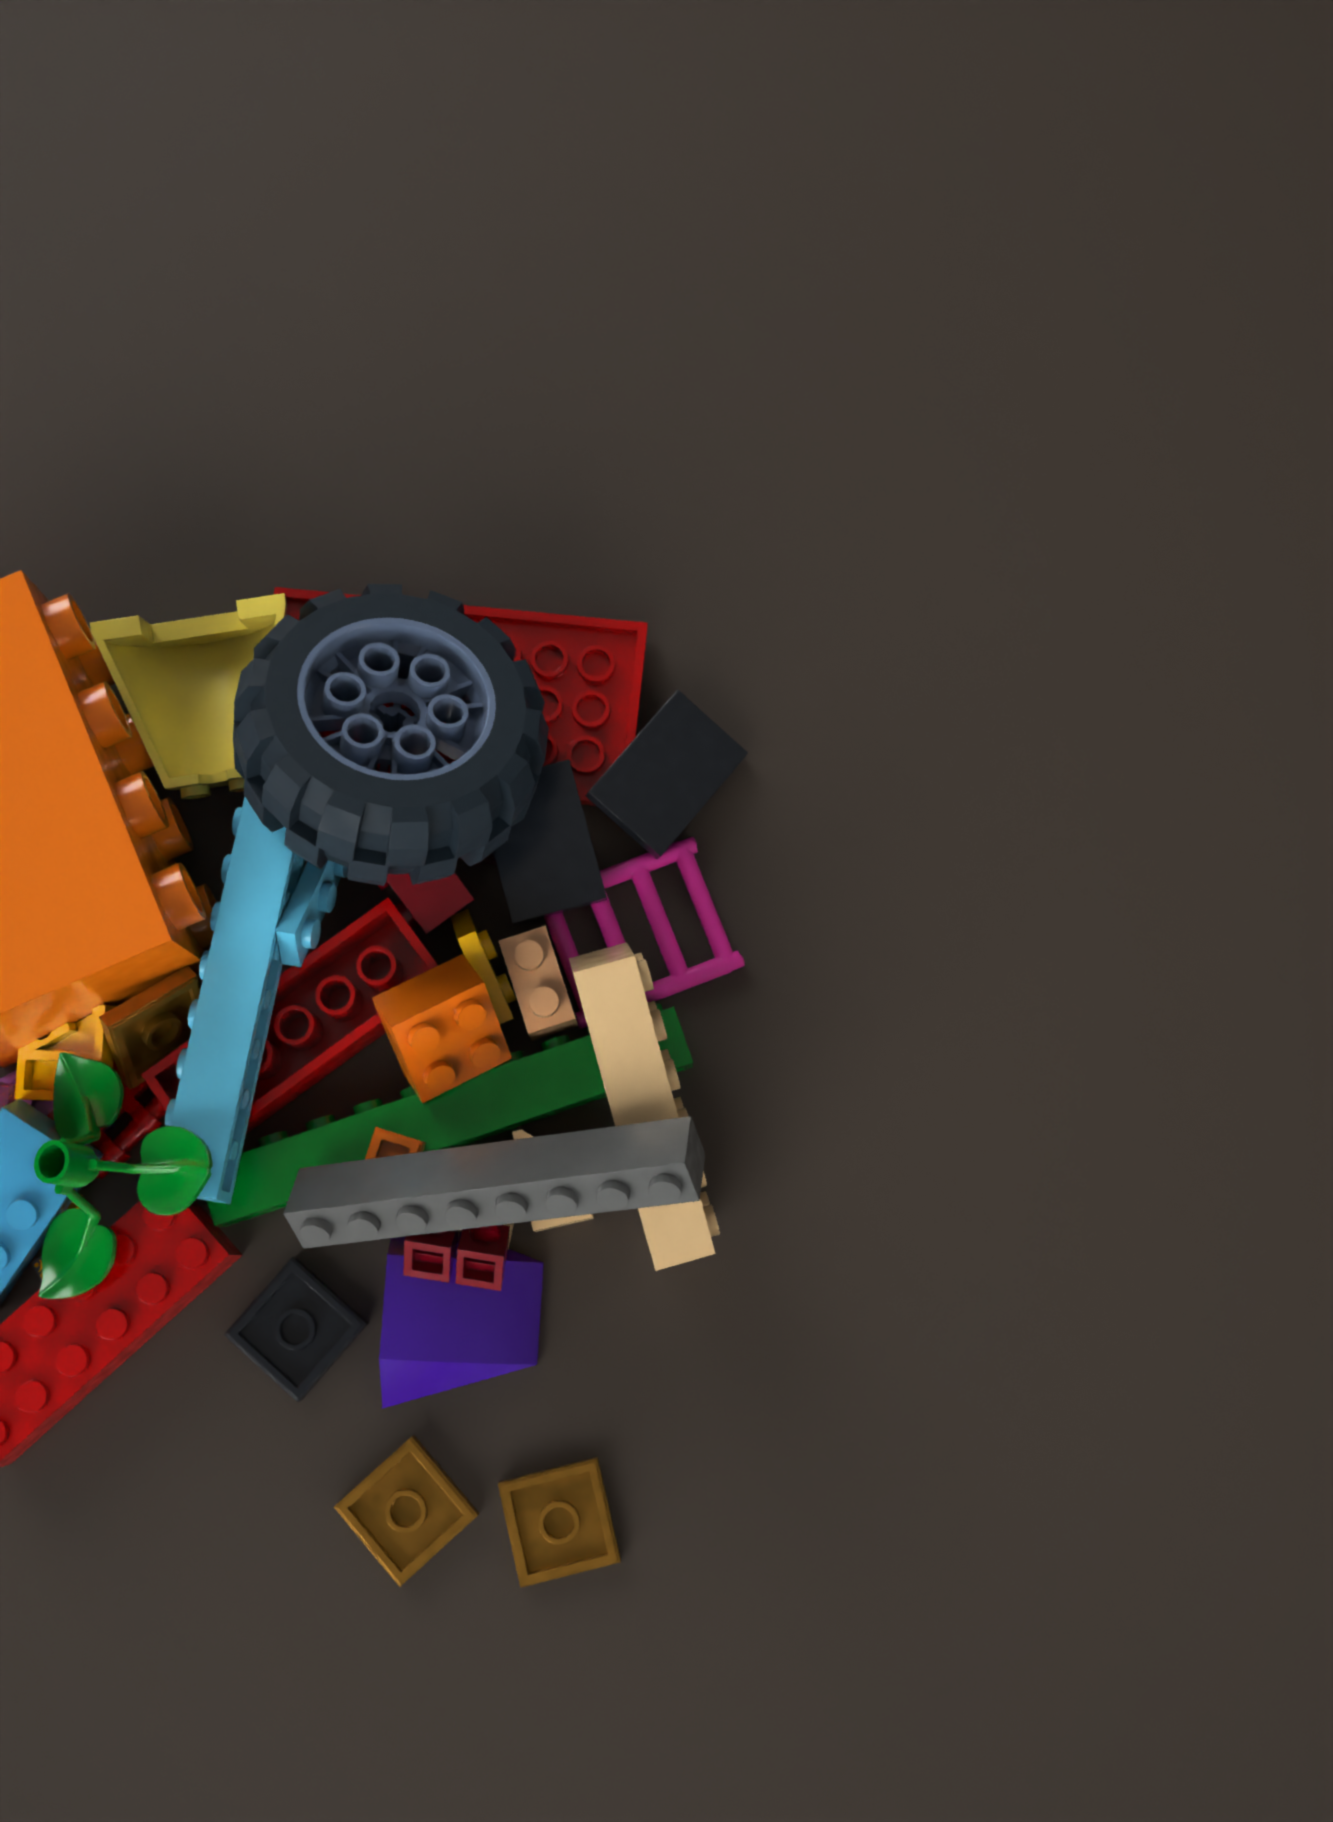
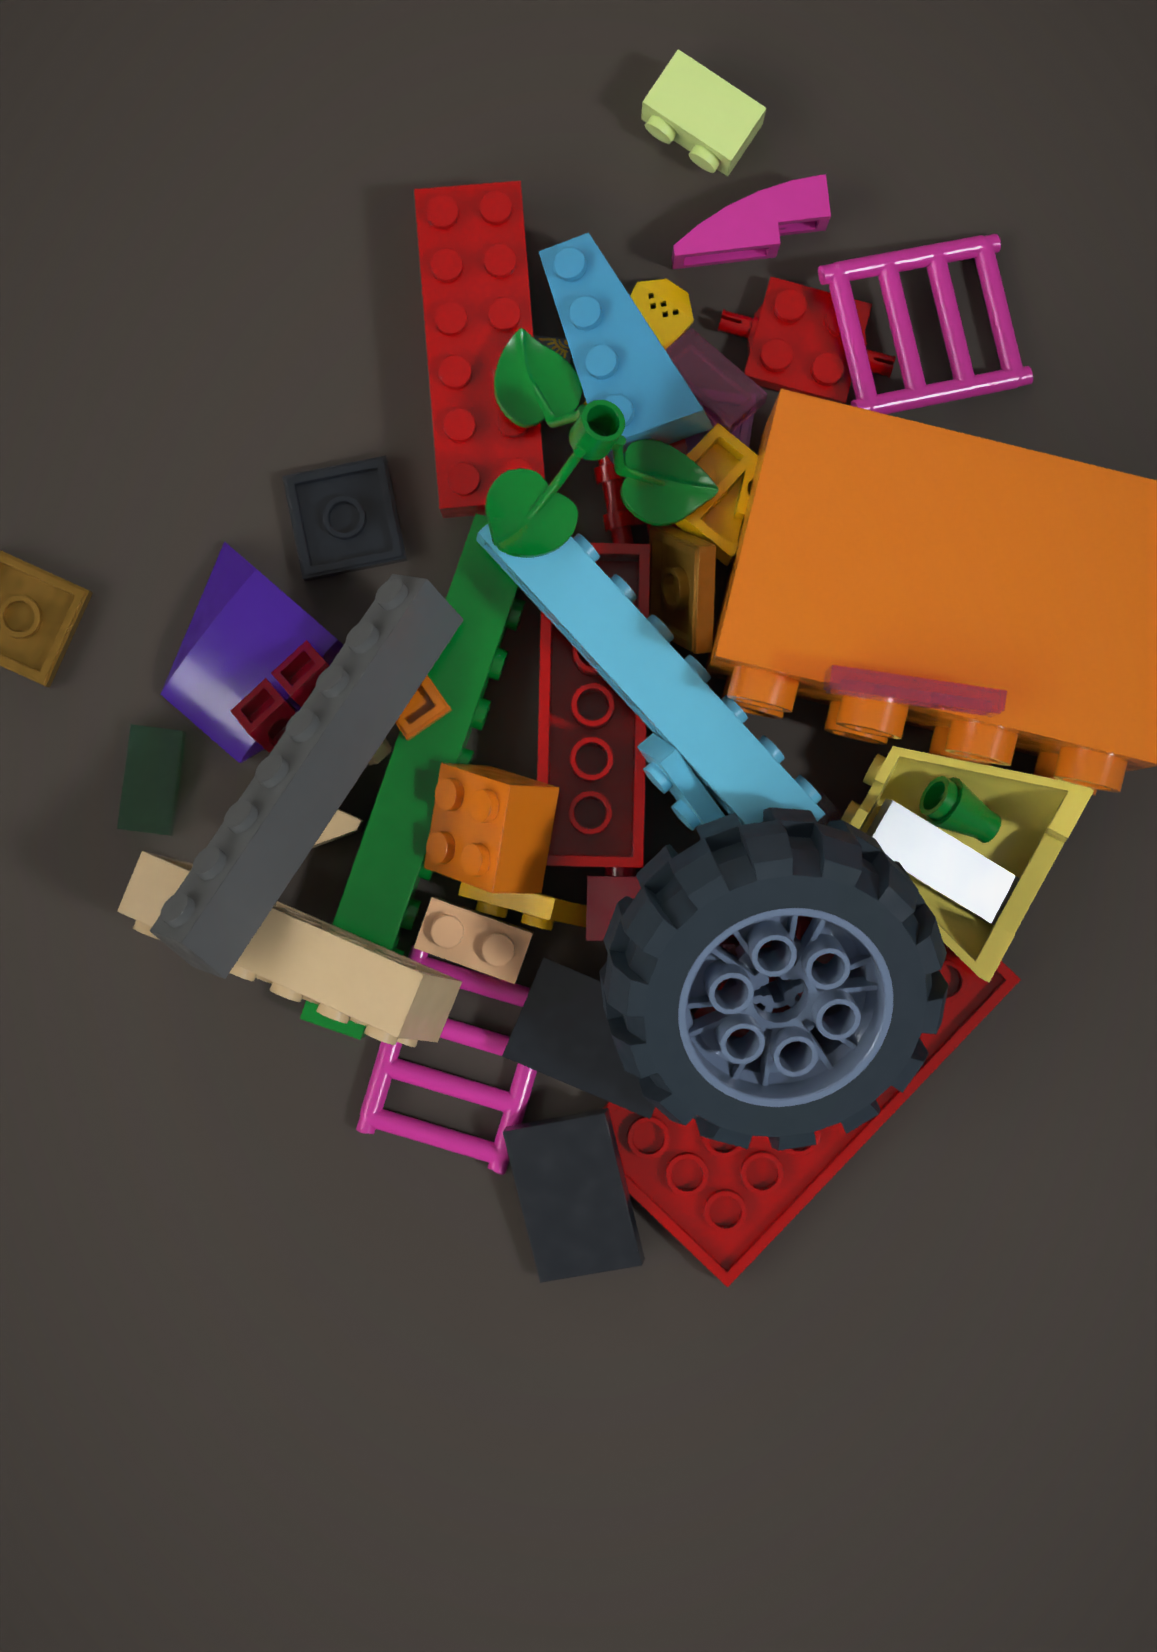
camera: 135 degrees right, 10 degrees up
pearl gold tile [334,1435,480,1587] -> none
none -> clear green tile [117,724,186,836]
none -> clear pink tile [823,665,1007,717]
none -> tile [866,799,1020,925]
none -> green cone [919,776,1001,843]

